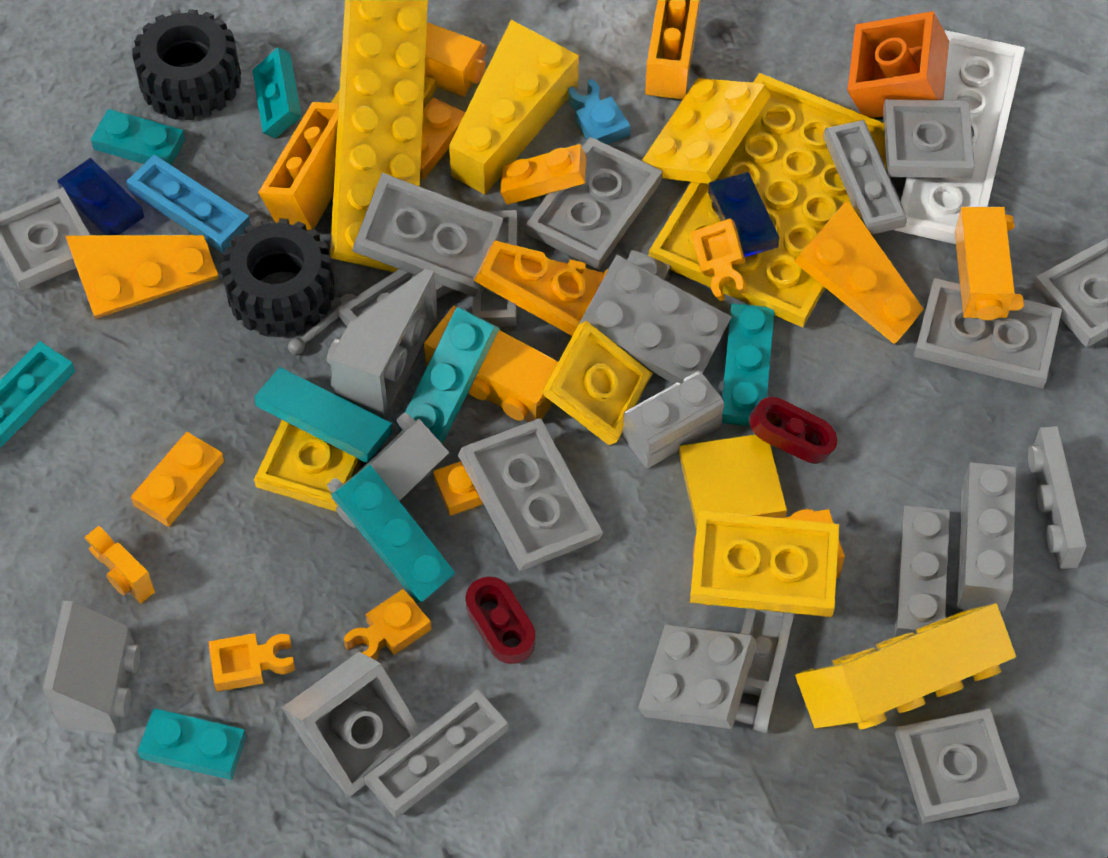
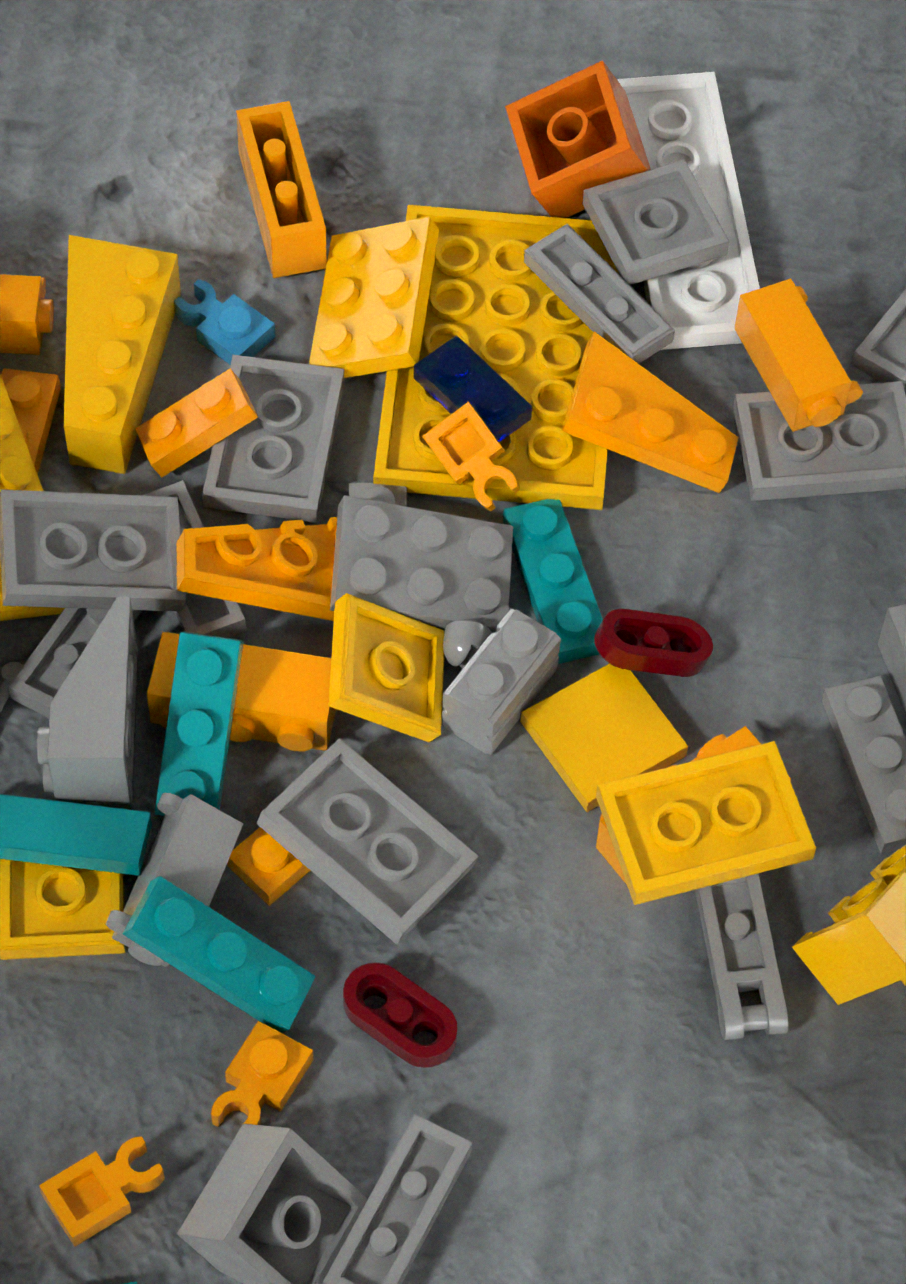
camera: 25 degrees left, 0 degrees up
light grey plate [638,625,757,729] -> none
none -> light grey hinge [443,620,492,669]

